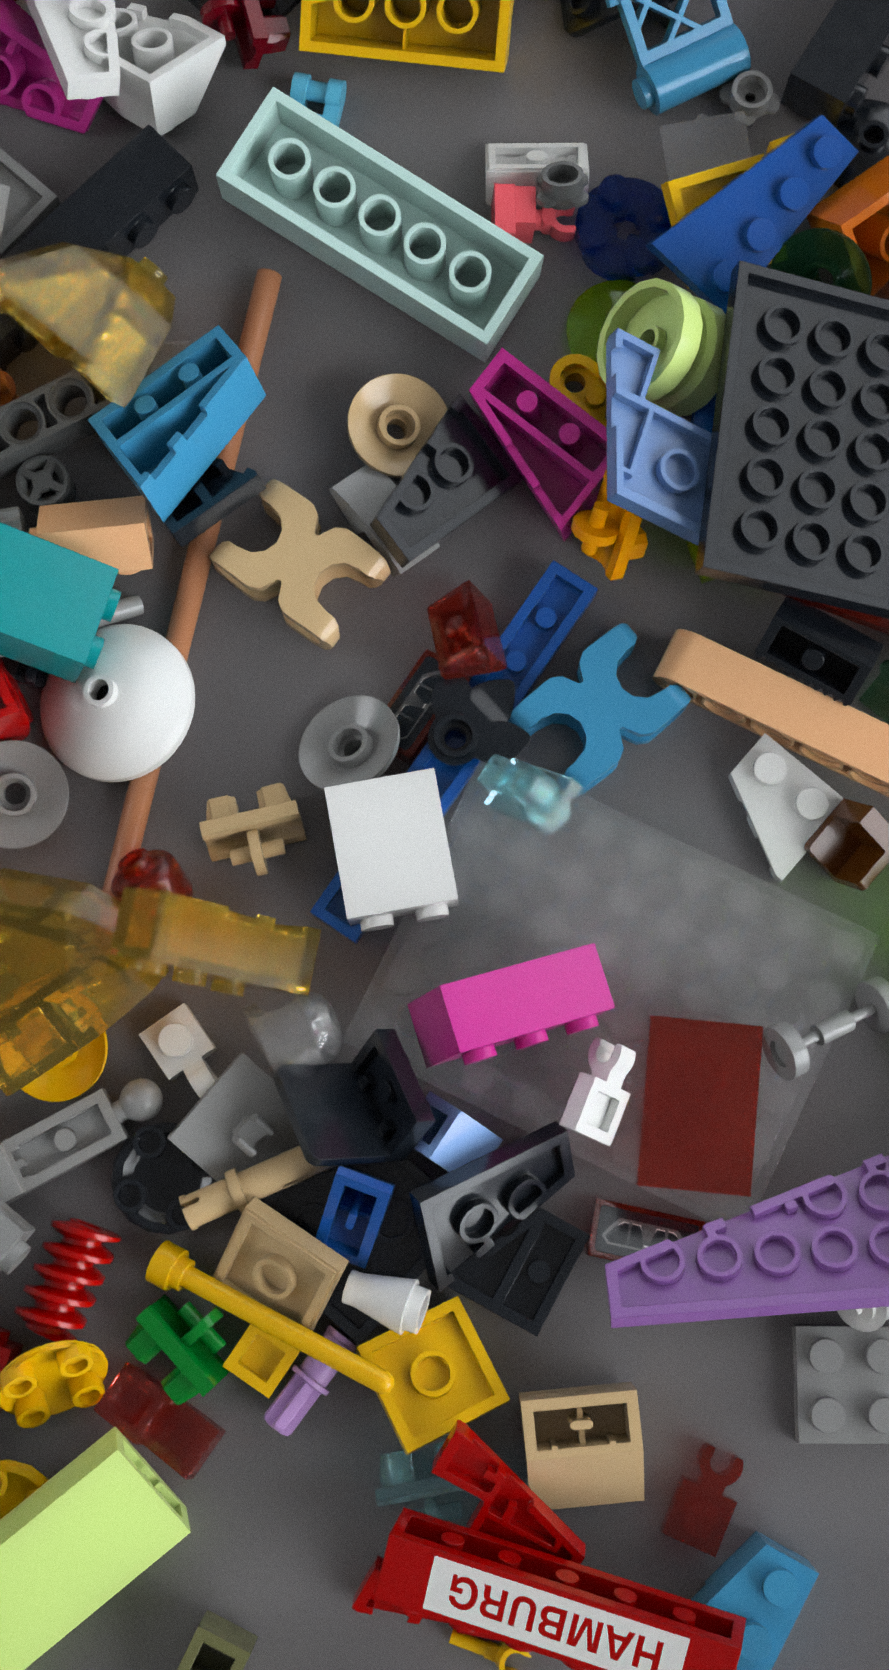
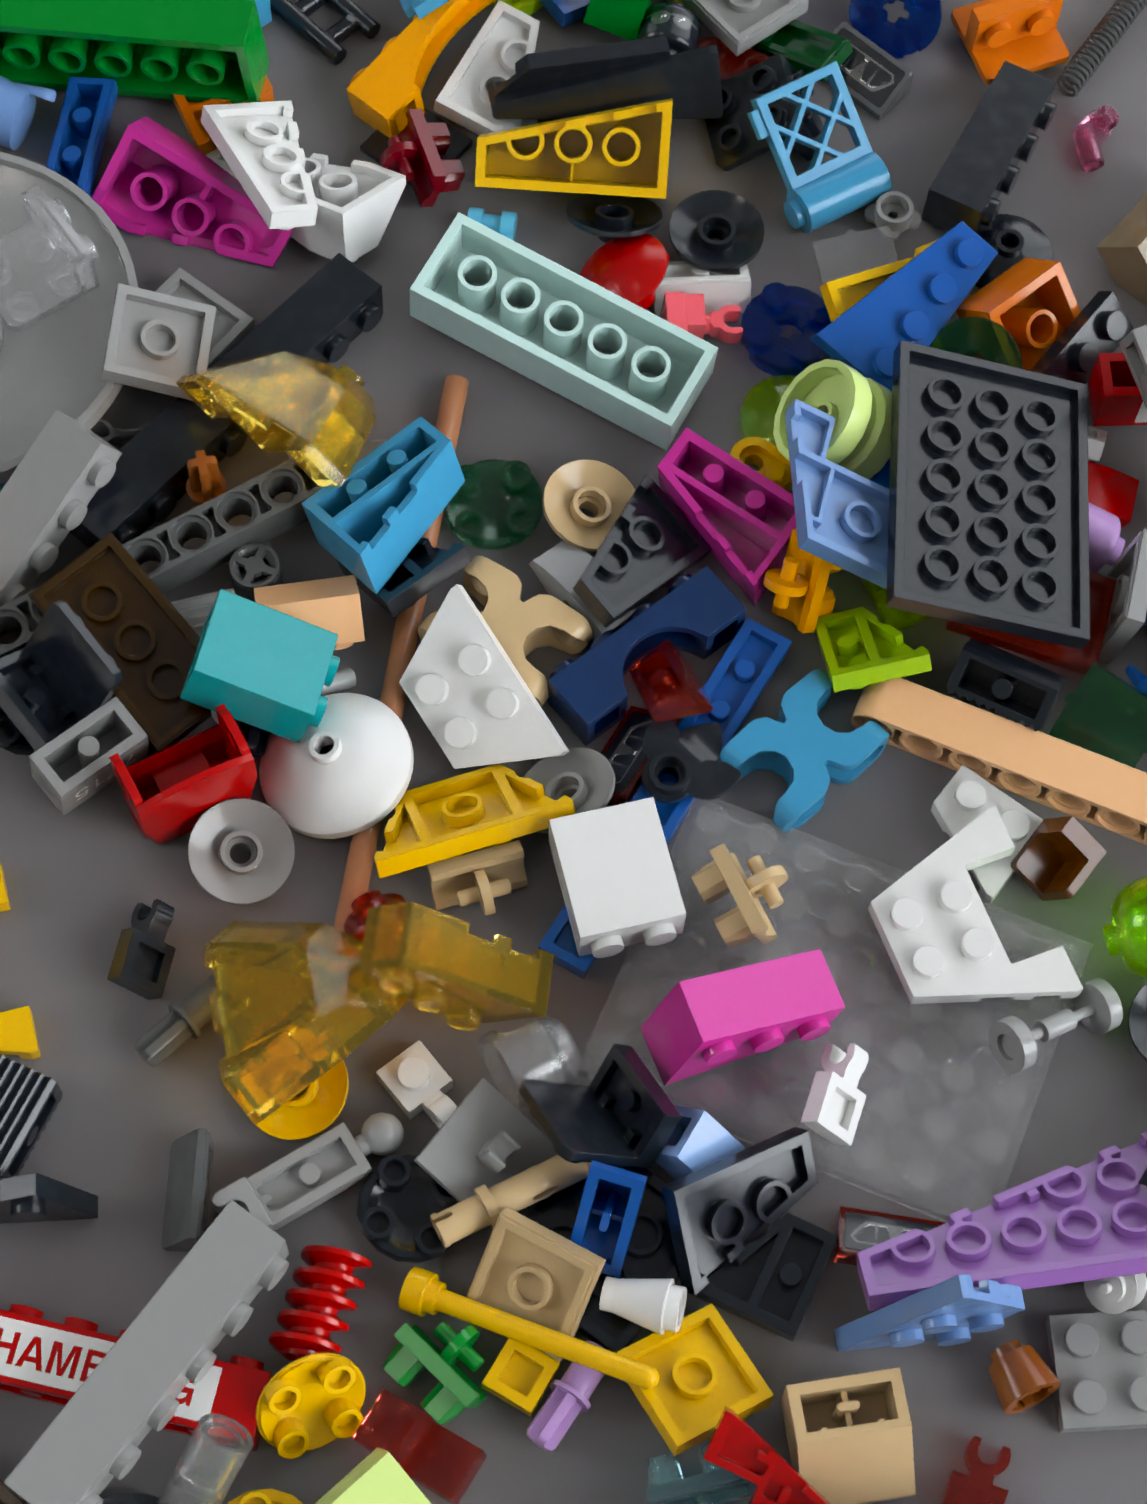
camera: 10 degrees left, 15 degrees down
clear light blue hips [478,754,582,834] -> none
dark grey plate [536,161,589,210] -> none
clear red tile [635,1015,763,1197] -> none
none -> yellow wing [374,764,576,879]
none -> white wing [399,584,570,769]
none -> clear green dish [444,459,543,550]
none -> dark blue arch [547,566,747,746]
none -> black dish [567,194,662,243]
none -> red dish [580,234,670,310]
none -> black dish [669,190,765,272]
none -> tan hips [691,843,788,948]
none -> lime wing [815,607,932,692]
none -> medium blue wing [834,1274,1025,1352]
none -> white wing [868,806,1083,1004]
none -> dark orange hat [988,1340,1061,1415]

